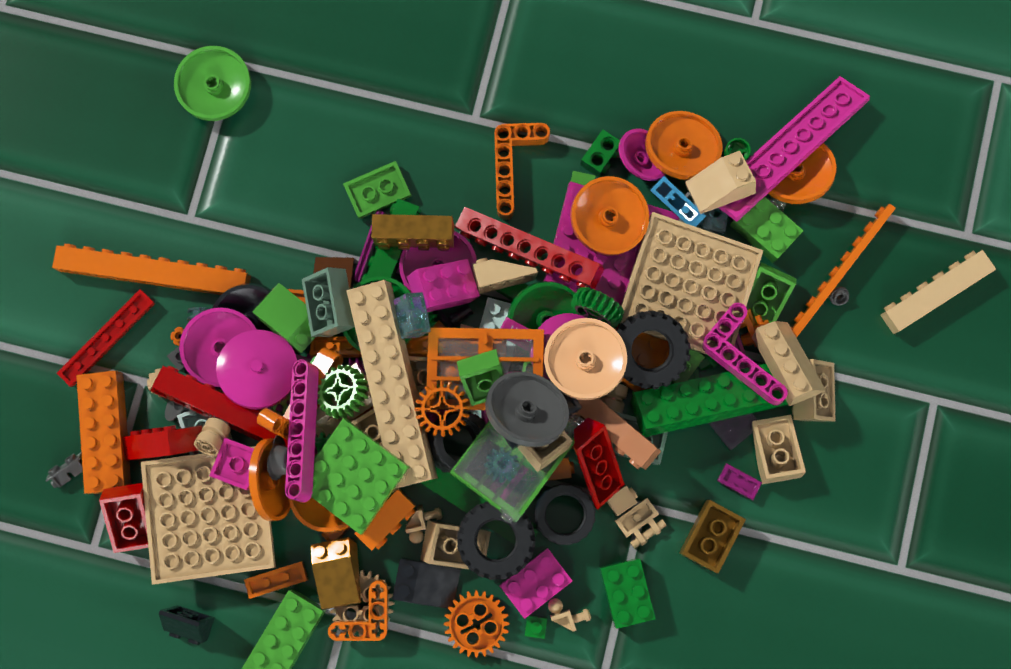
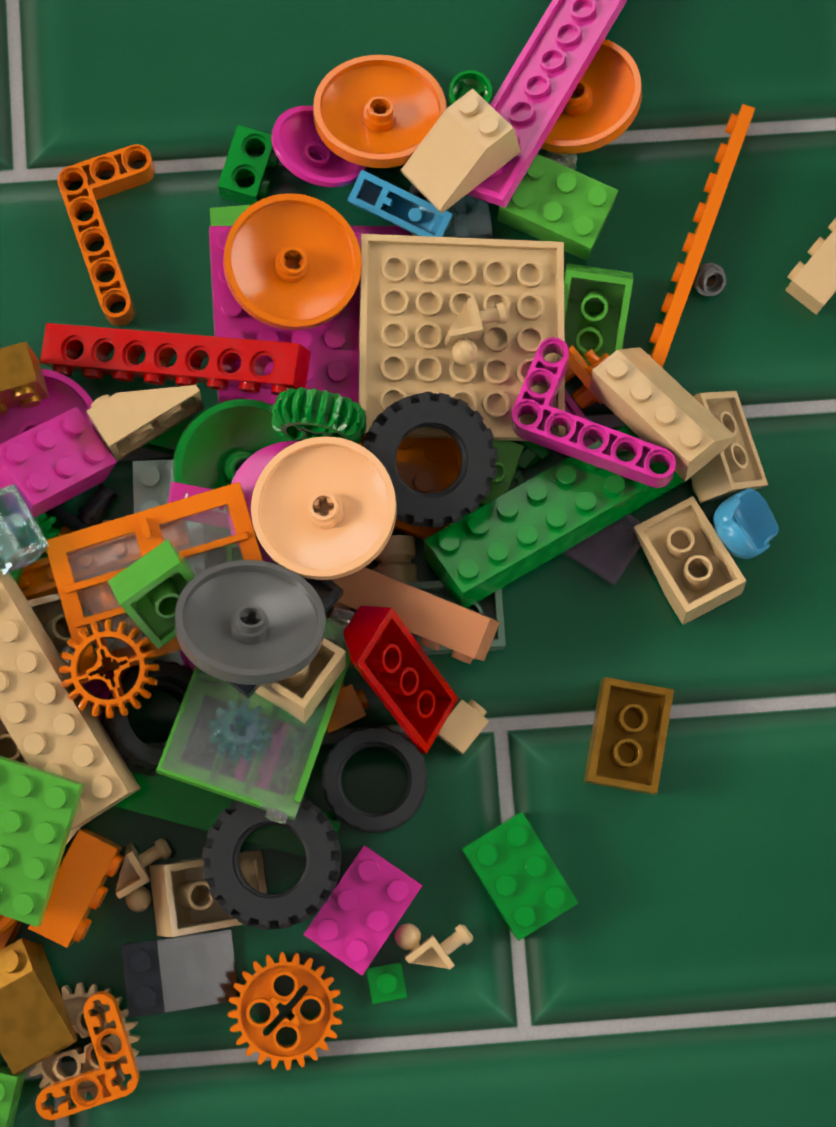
camera: 30 degrees left, 0 degrees up
tan plate [615,498,667,549] -> none
magenta plate [717,463,762,500] -> none
none -> tan piece [445,297,509,365]
none -> dark azure piece [713,488,779,559]

